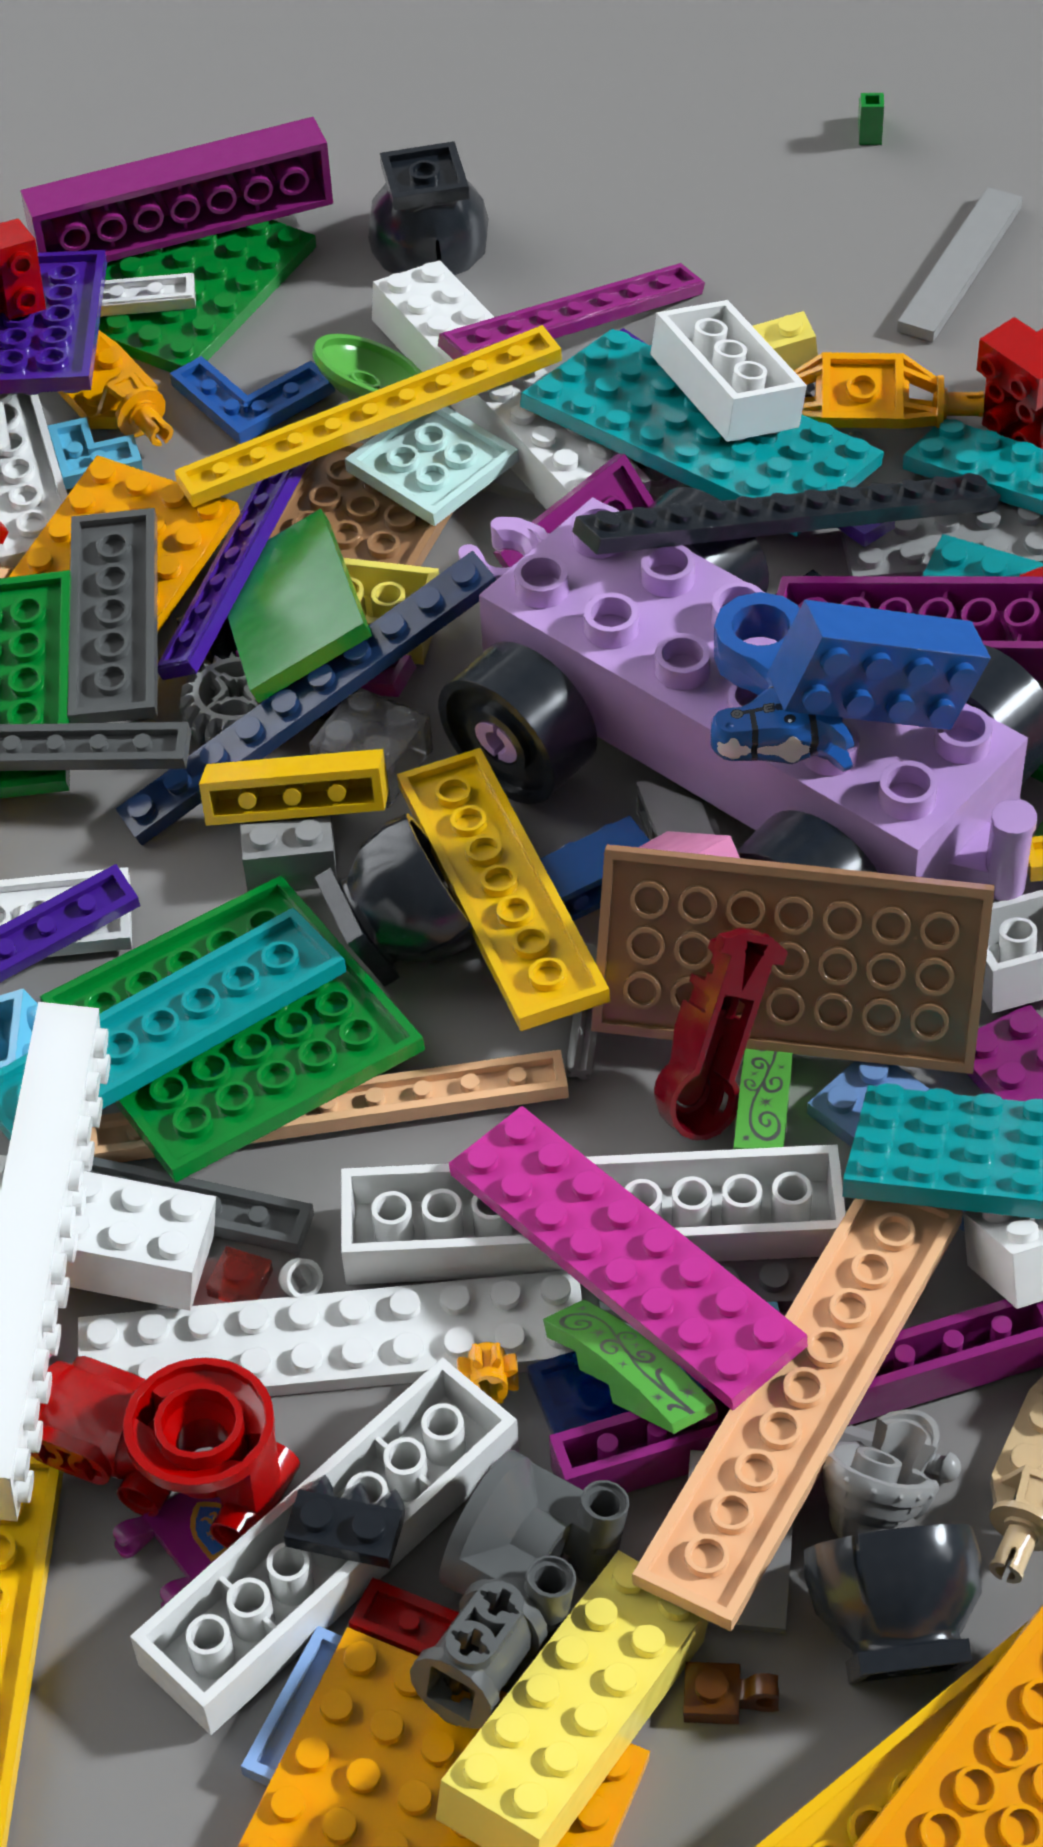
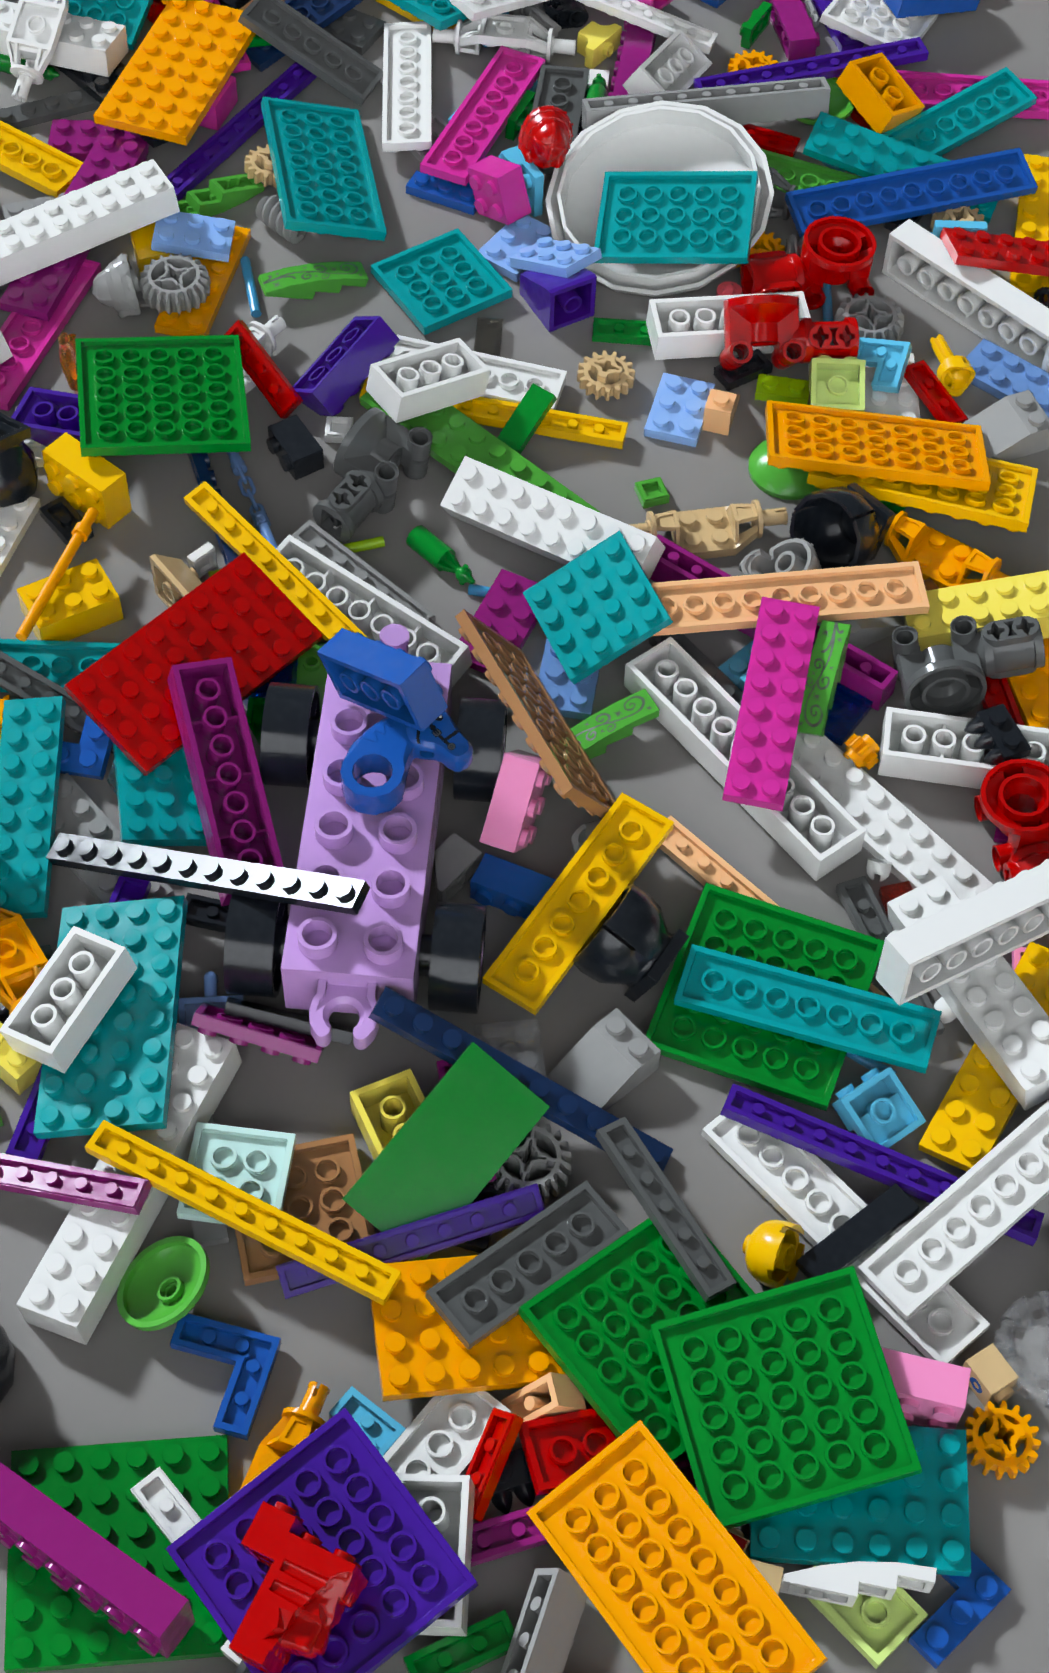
camera: 130 degrees left, 5 degrees up
yellow brick [199,749,389,826] -> none
dark red piece [654,927,788,1140] -> none
none -> light orange plate [884,510,1011,588]

